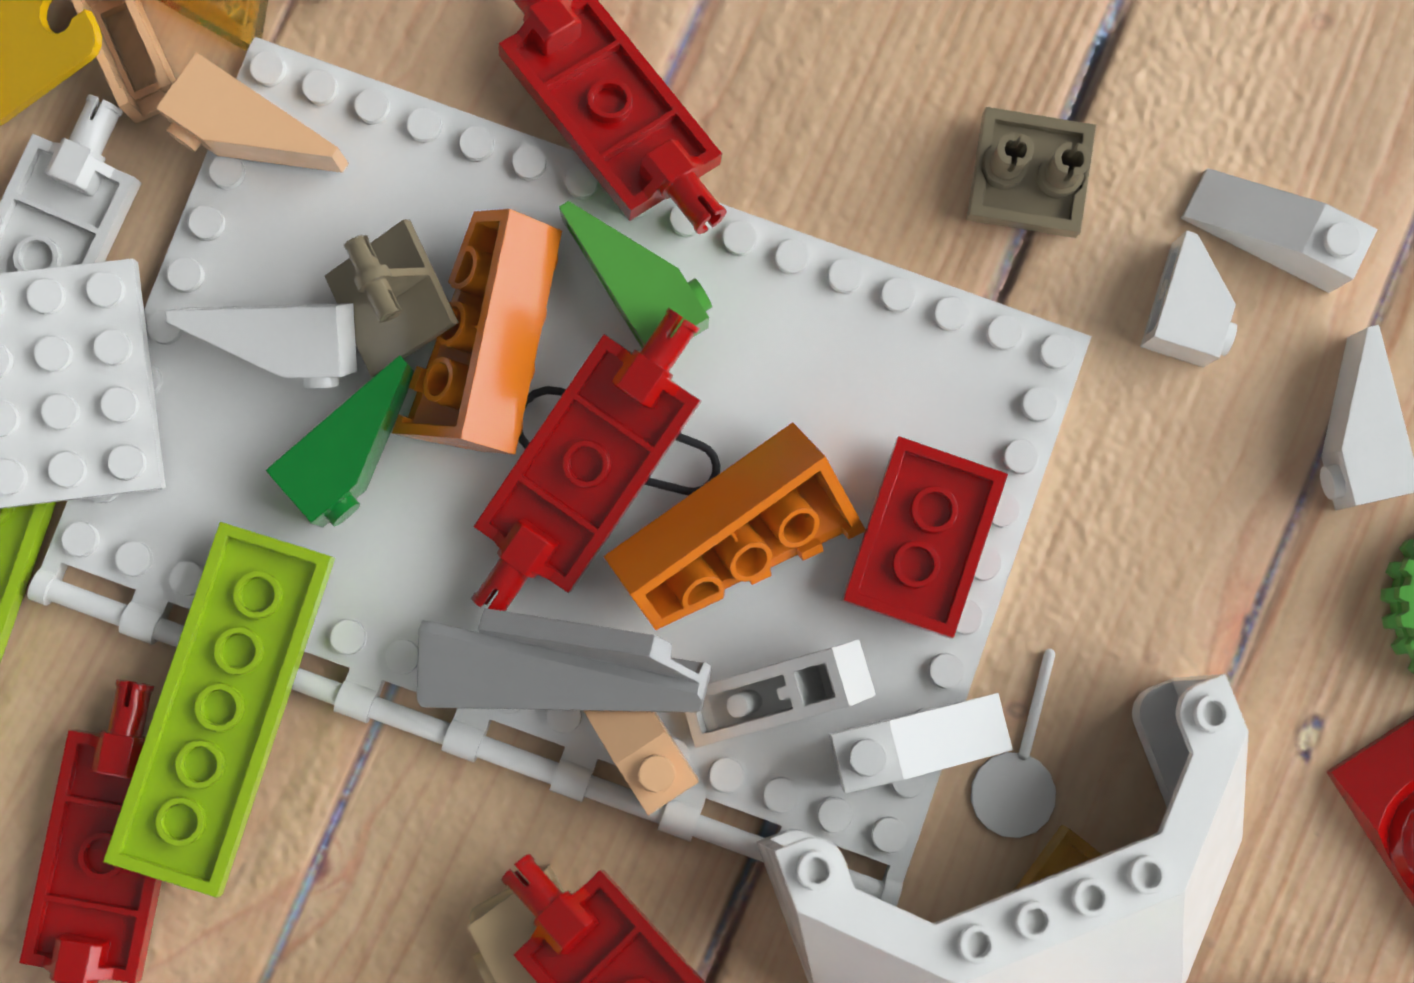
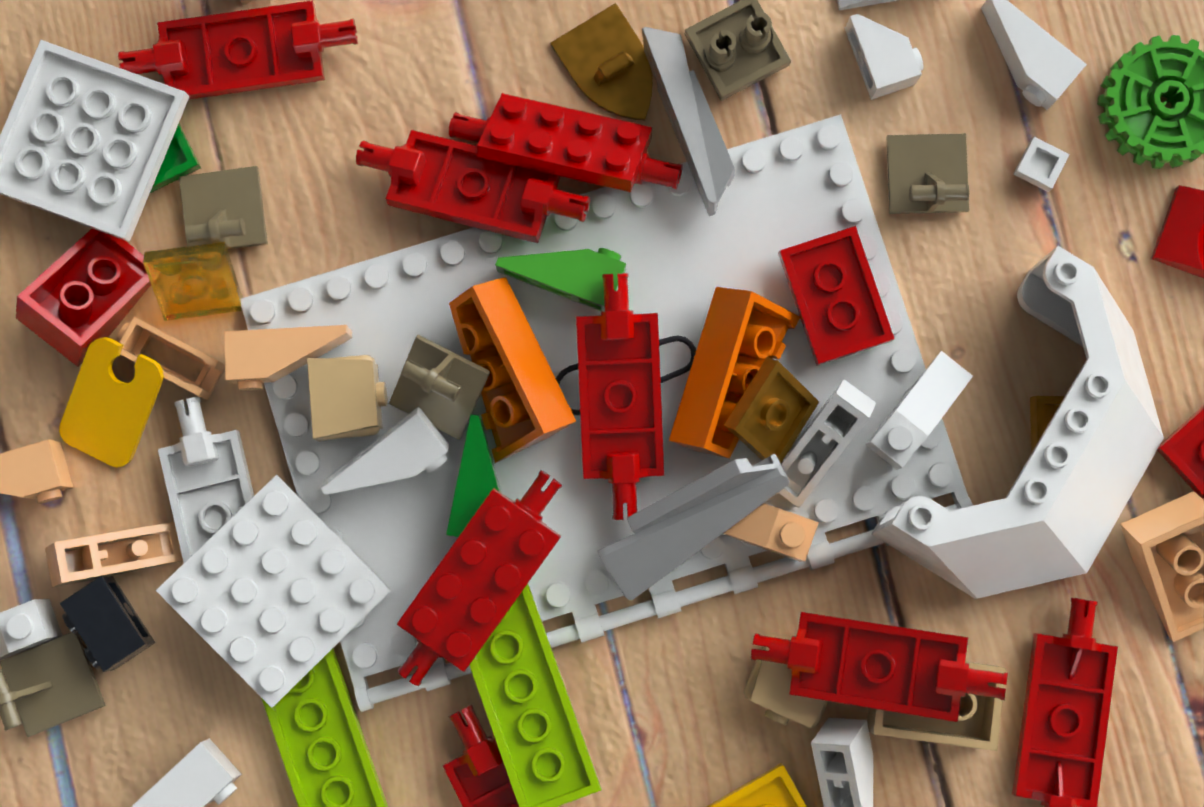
camera: 30 degrees left, 0 degrees up
white piece [971,649,1056,838] -> none
none -> tan torso [307,355,388,442]
none -> red plate [397,470,562,686]
none -> red plate [449,93,683,192]
none -> pearl gold shield [550,3,653,121]
none -> light grey wedge [642,27,735,216]
none -> pearl gold plate [724,357,819,463]
none -> dark tan plate [886,133,969,214]
none -> white plate [1013,137,1070,192]

